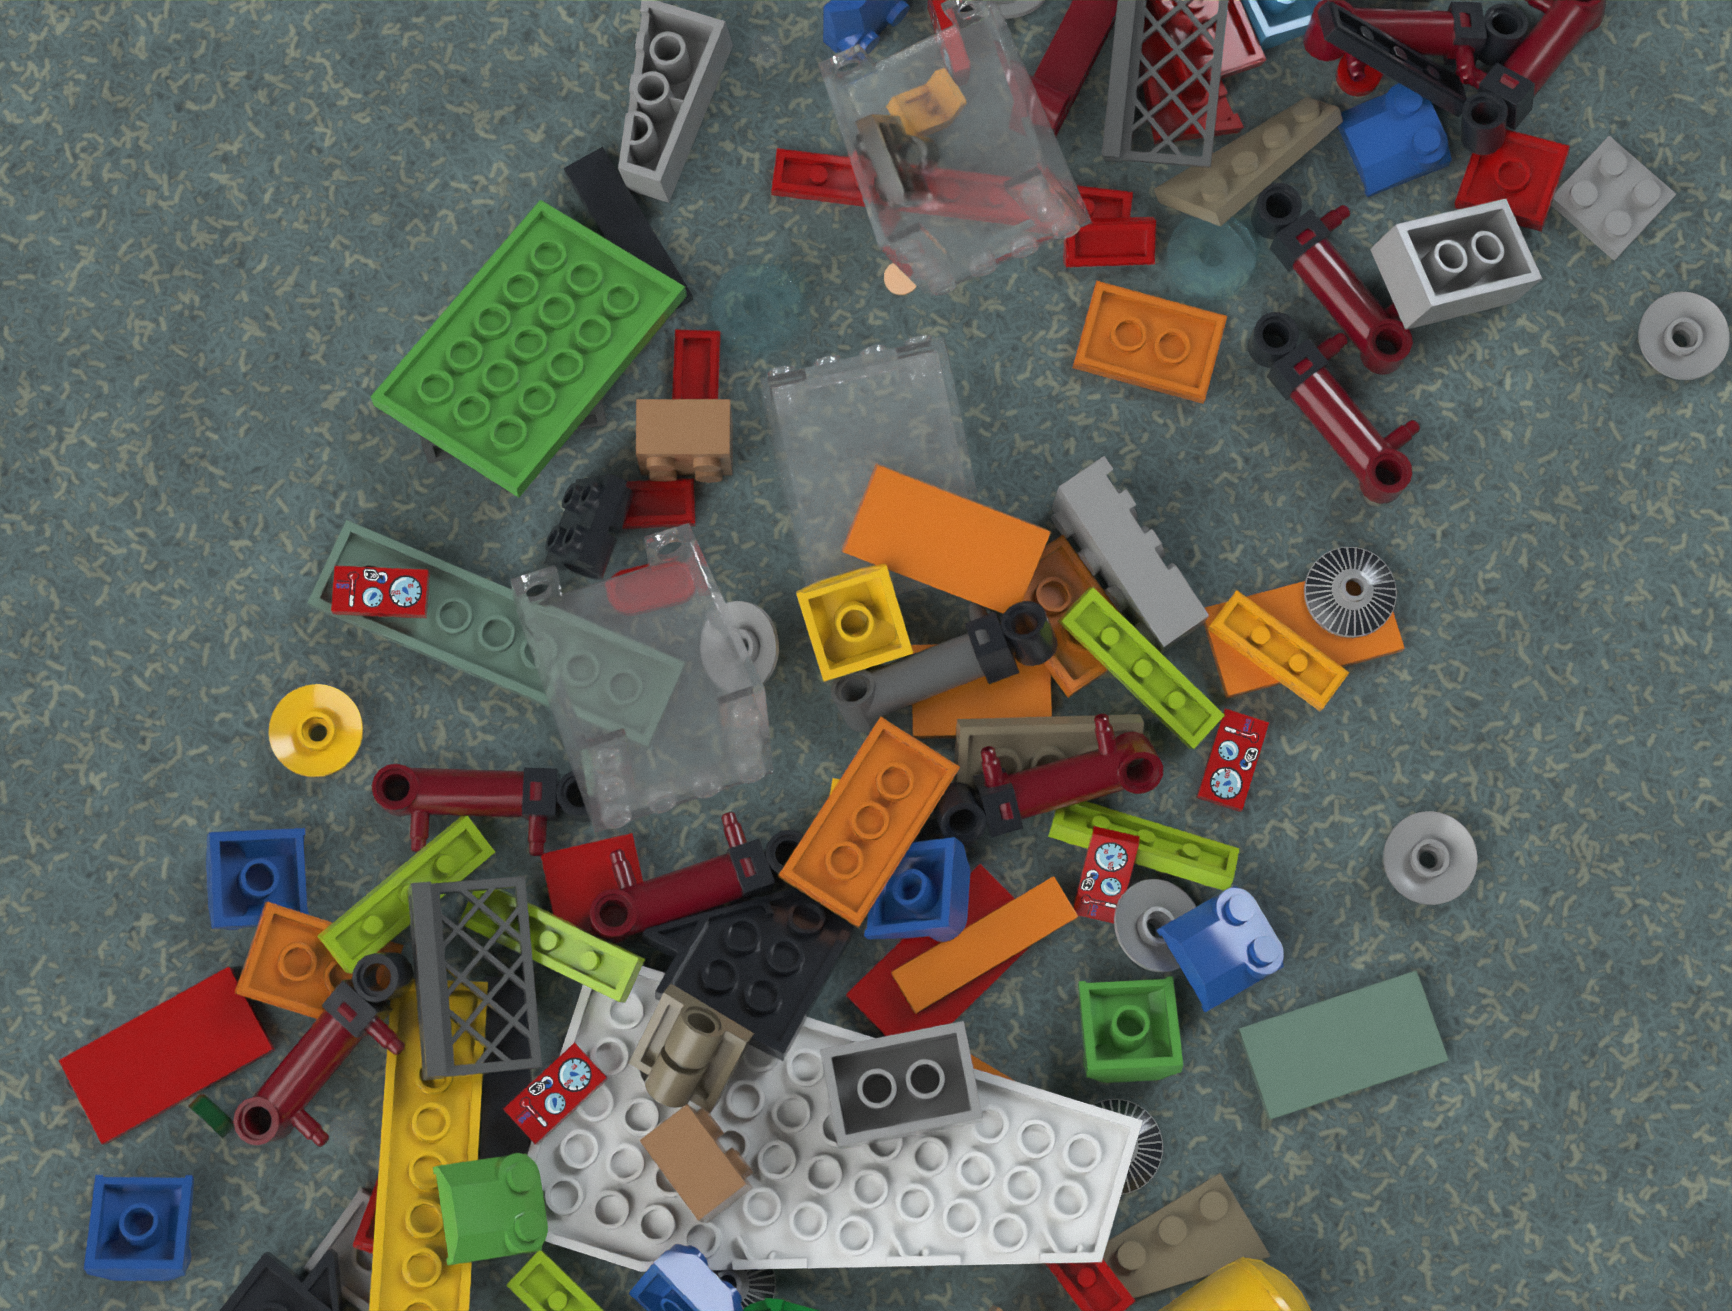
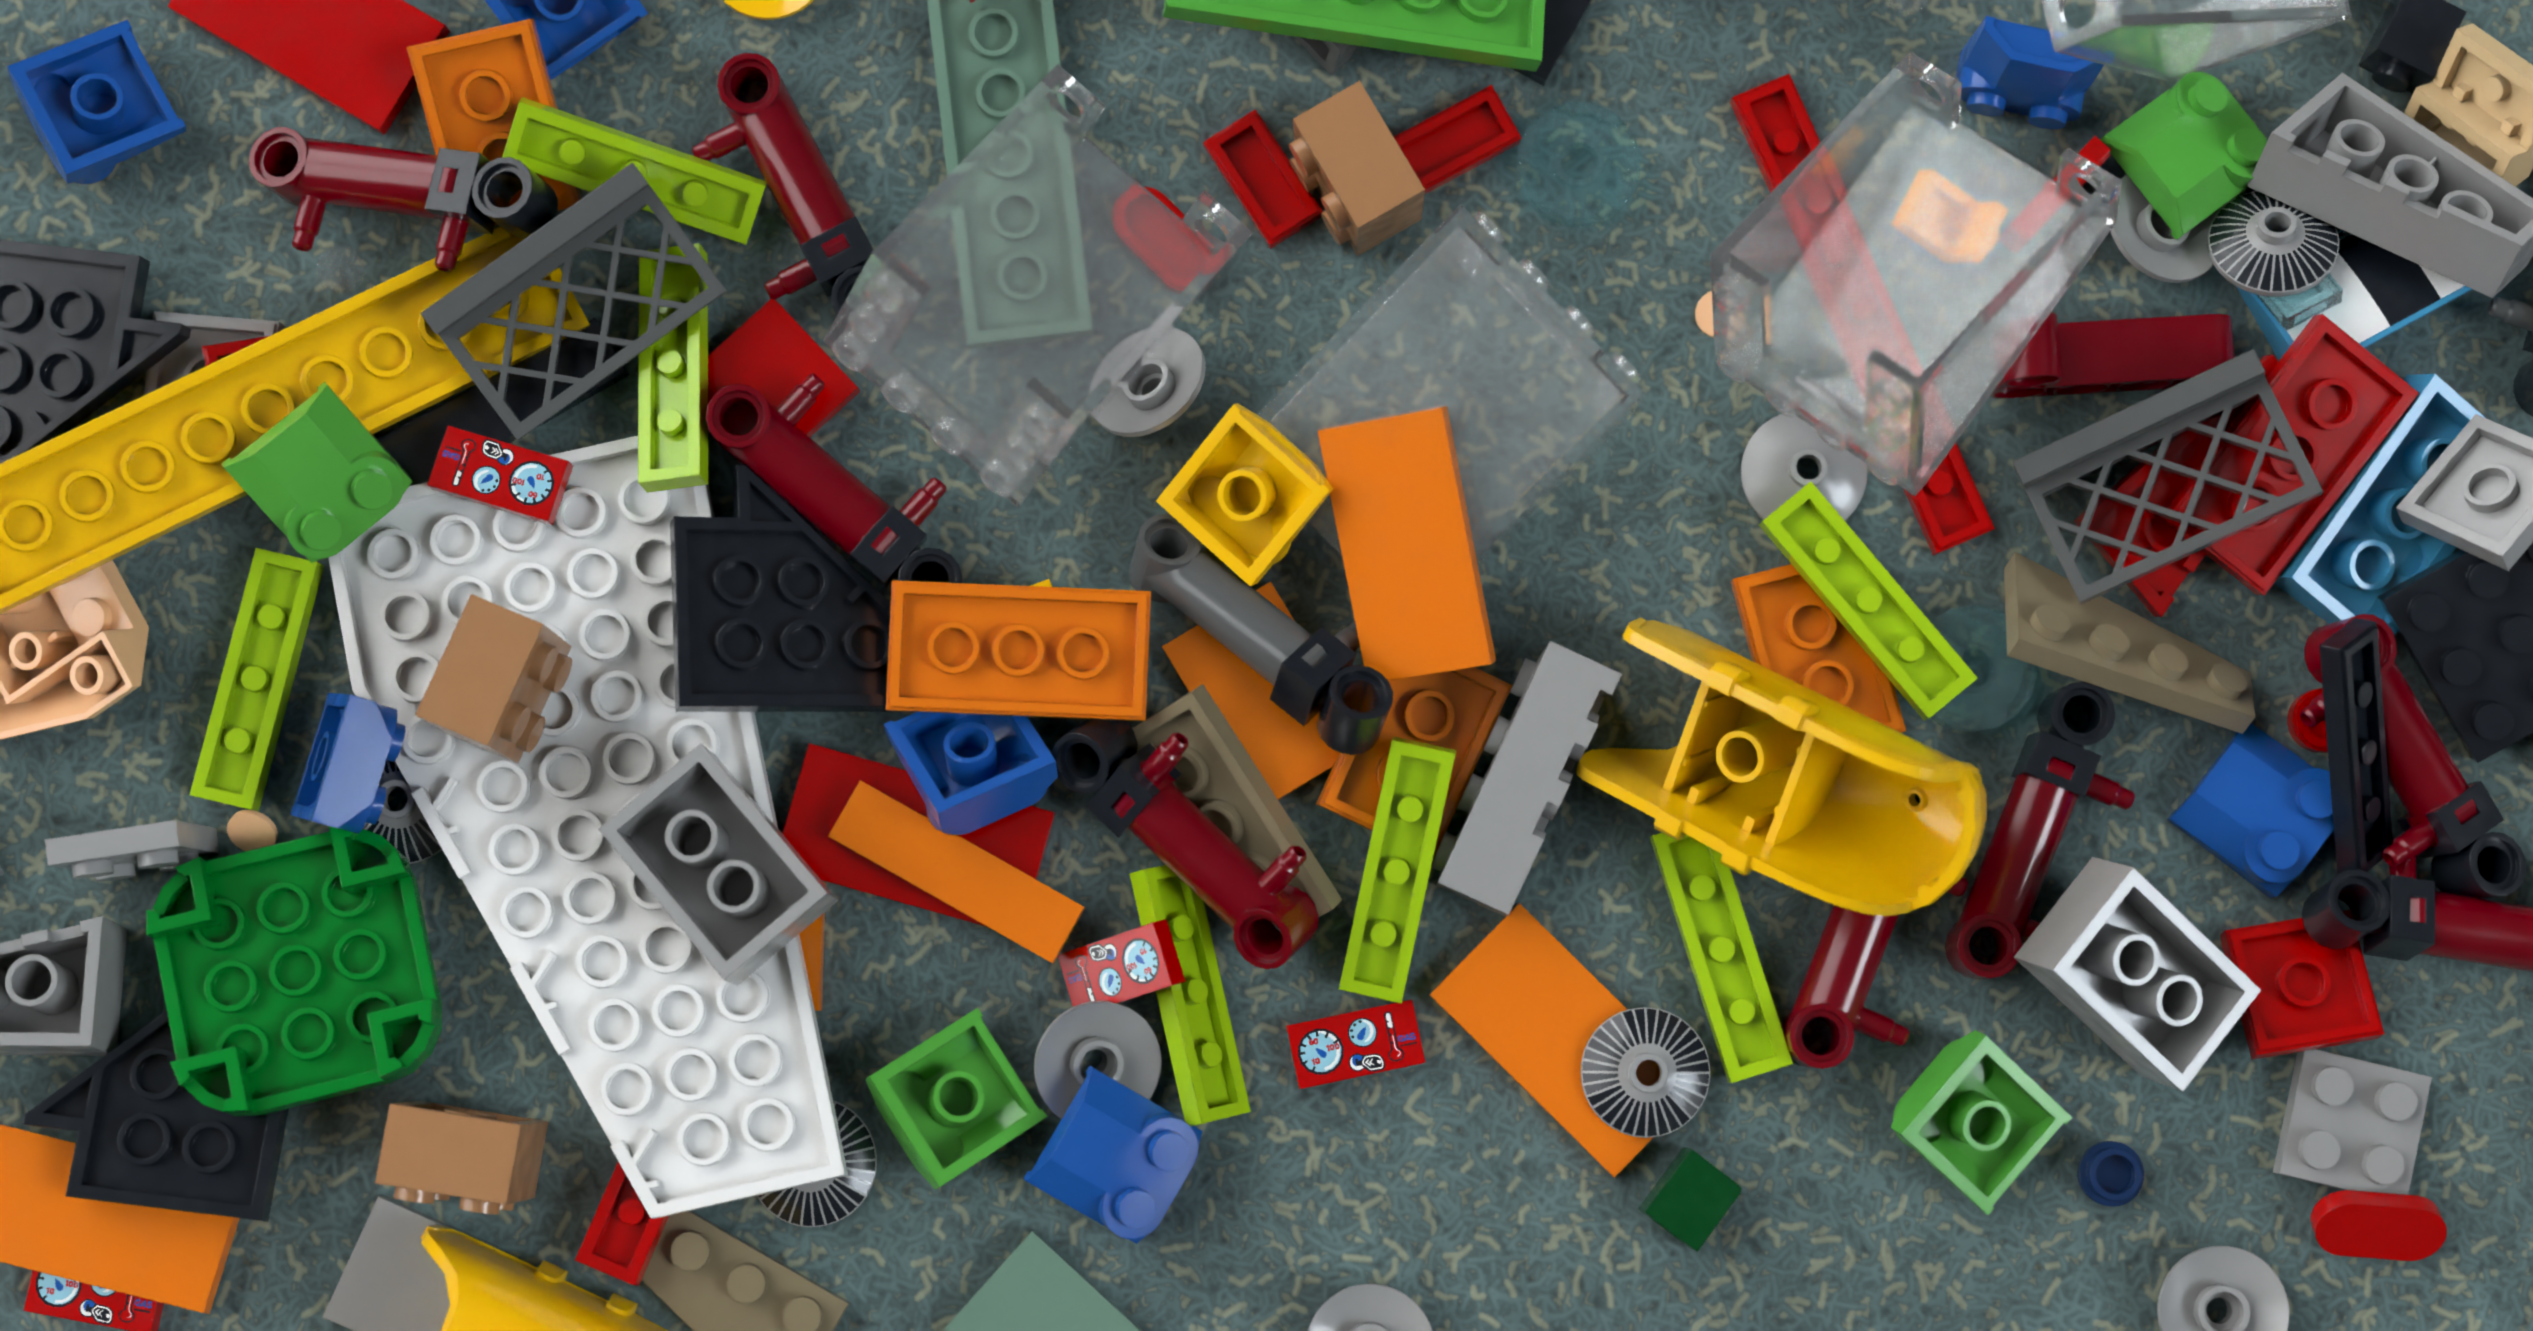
camera: 65 degrees right, 5 degrees up
dark green tile [188,1094,234,1139] -> none
black plate [544,474,635,580] -> none
dark tan plate [629,984,754,1113] -> none
clear smoke plate [855,114,940,208] -> none
red tile [1063,217,1156,267] -> none
light orange tile [1208,590,1350,711] -> none
none -> yellow animal [1576,618,1987,916]
none -> dark green panel [1638,1147,1741,1252]
none -> lime plate [1650,833,1793,1083]
none -> light grey dish [1741,410,1867,521]
none -> lime plate [1759,481,1978,721]
none -> bright green slope [1891,1030,2072,1215]
none -> dark blue plate [2077,1141,2144,1207]
none -> red tile [2310,1190,2447,1261]

